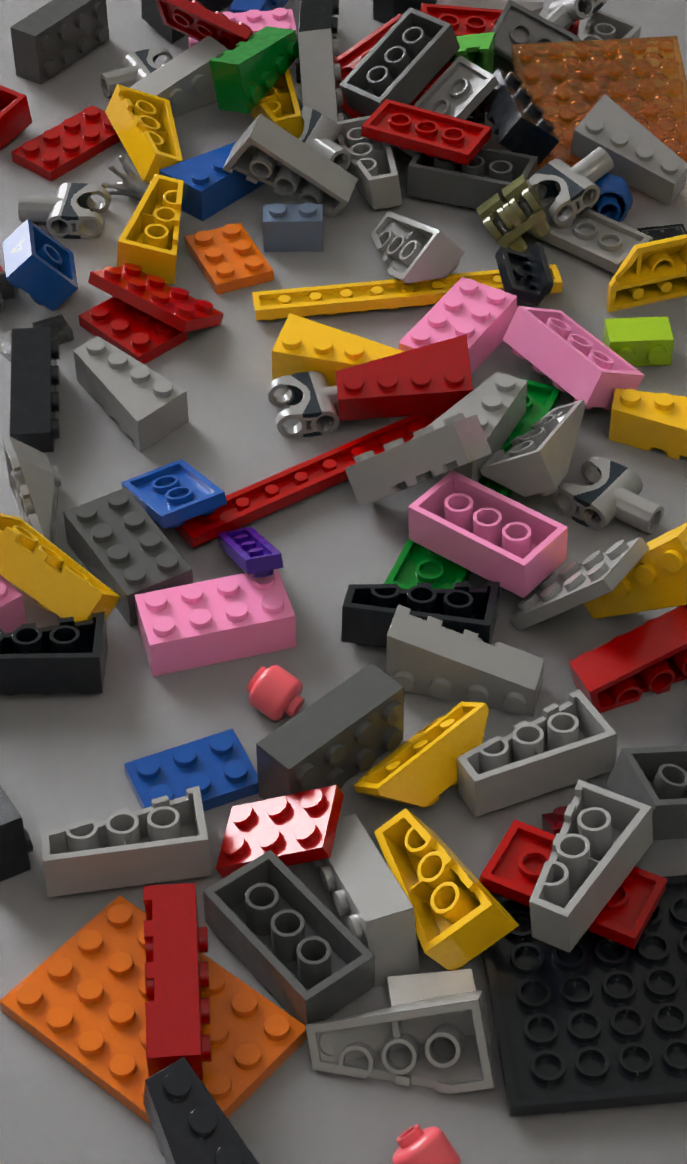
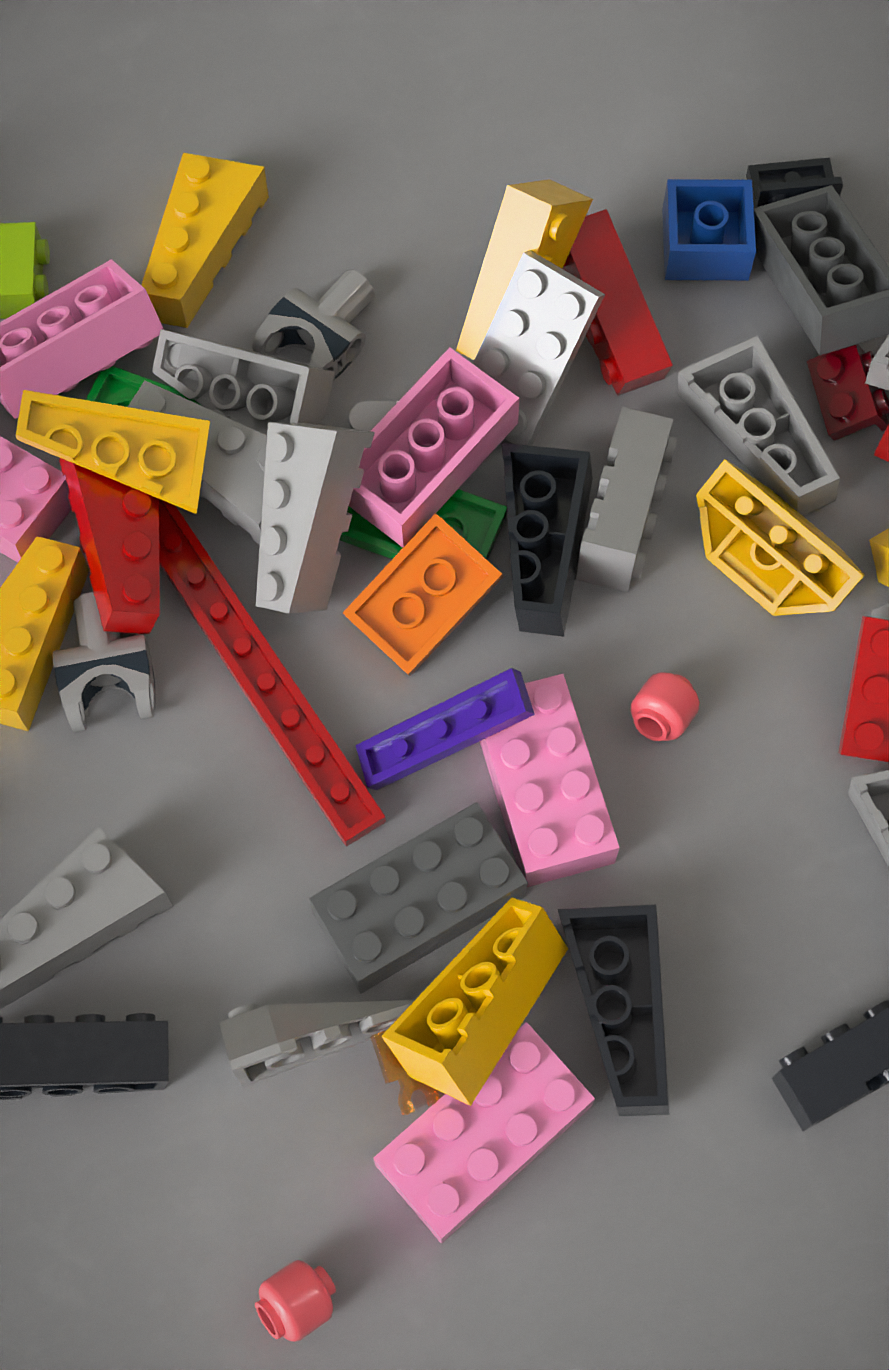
camera: 90 degrees left, 25 degrees up
blue plate [121,459,227,529] -> none
blue plate [124,728,259,811] -> none
dark grey brick [256,663,404,800] -> none
none -> yellow wing [16,390,210,514]
none -> orange plate [343,513,504,676]

